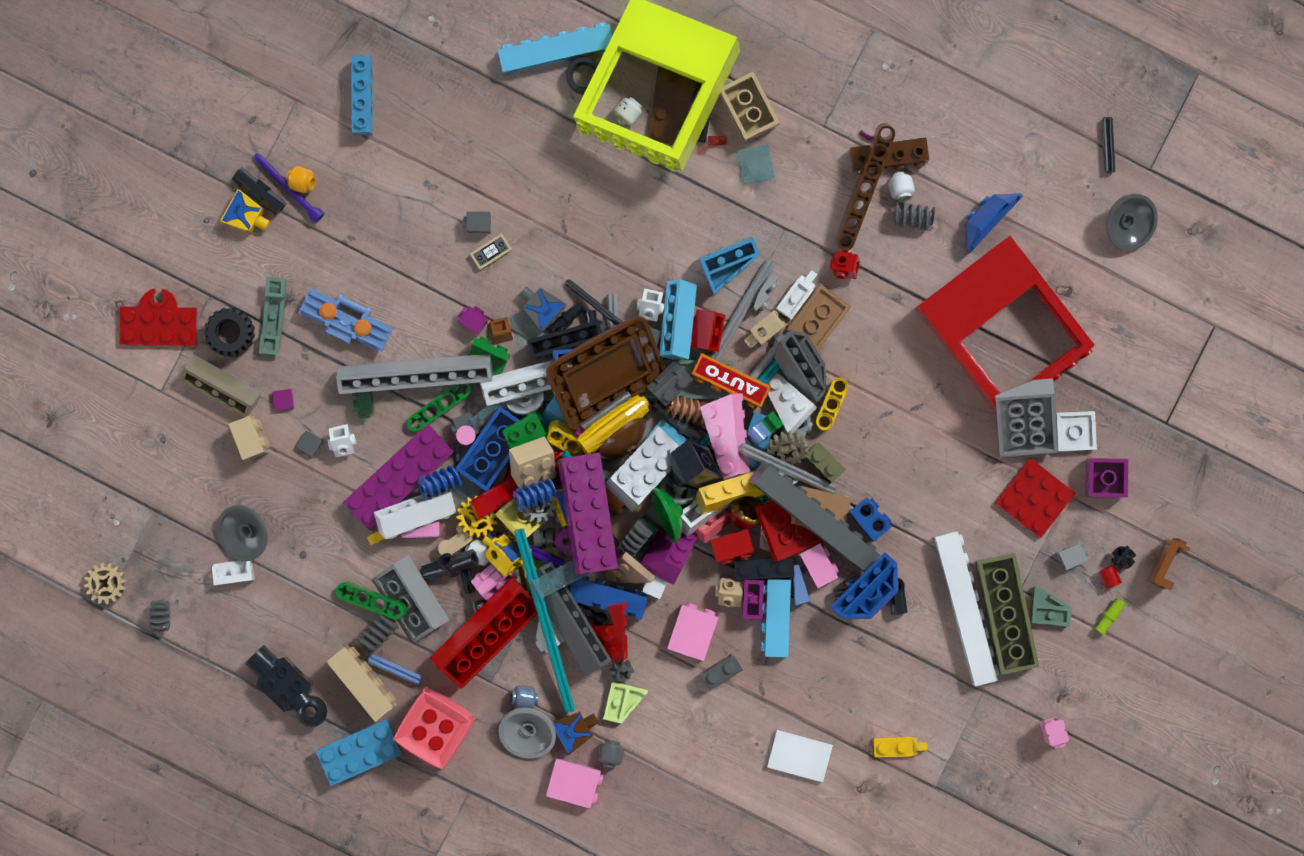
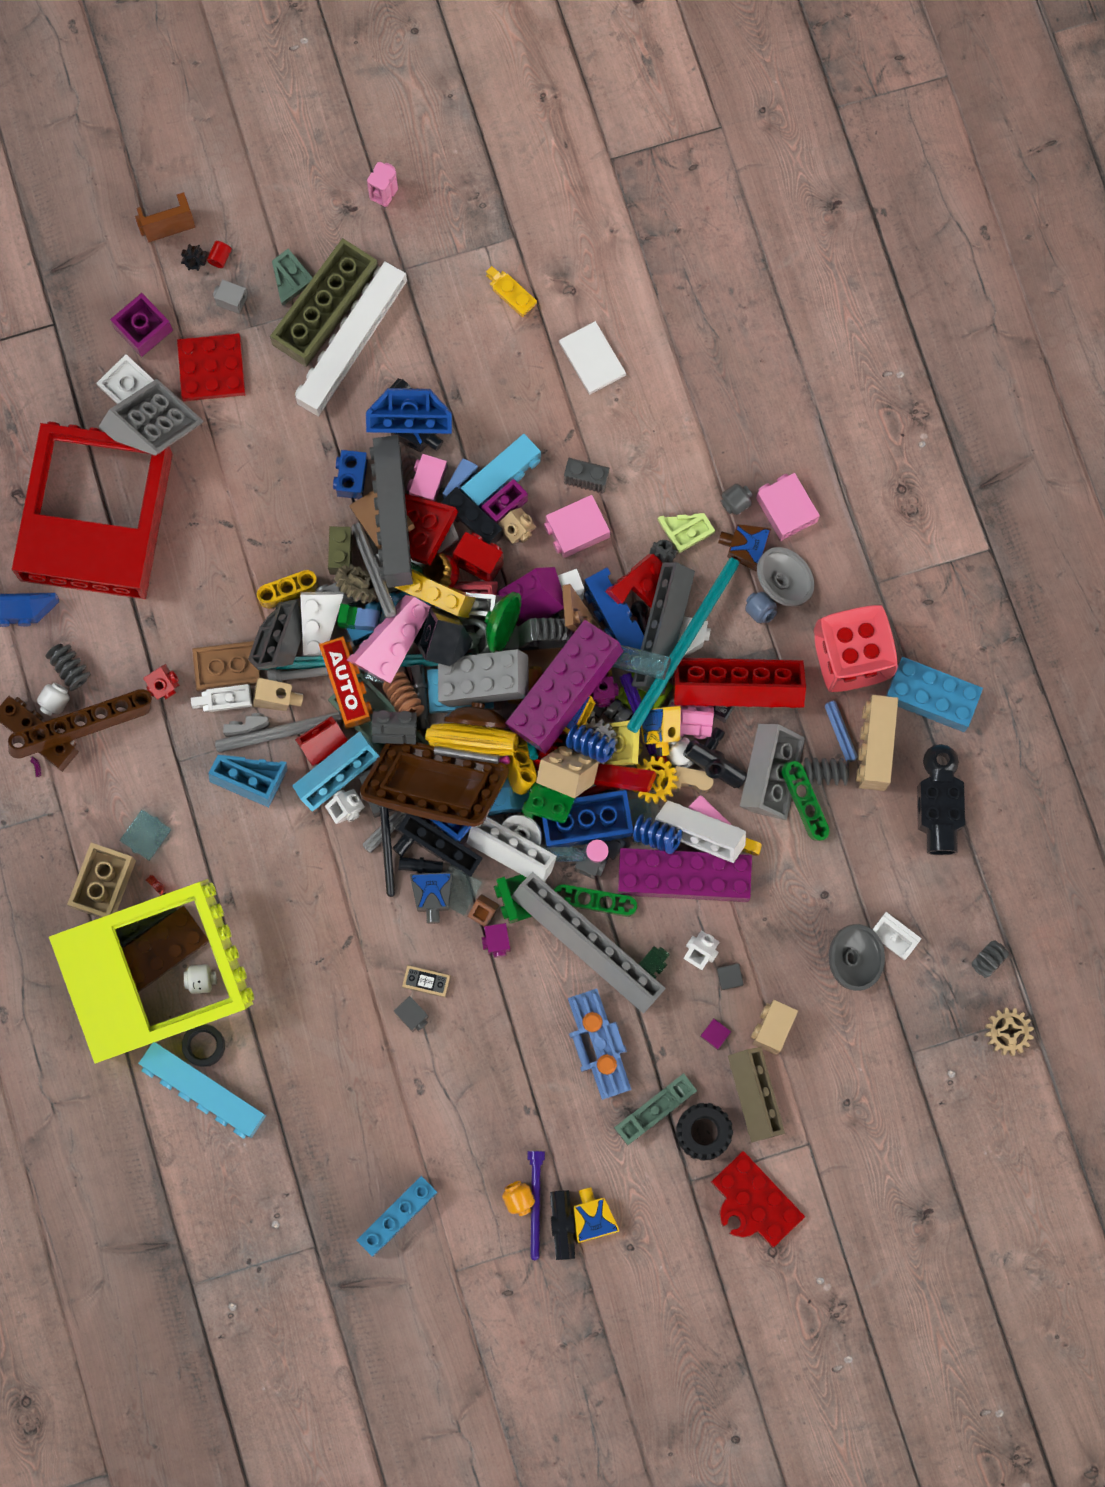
camera: 135 degrees left, 10 degrees down
lime pin [1095,597,1127,635] -> none

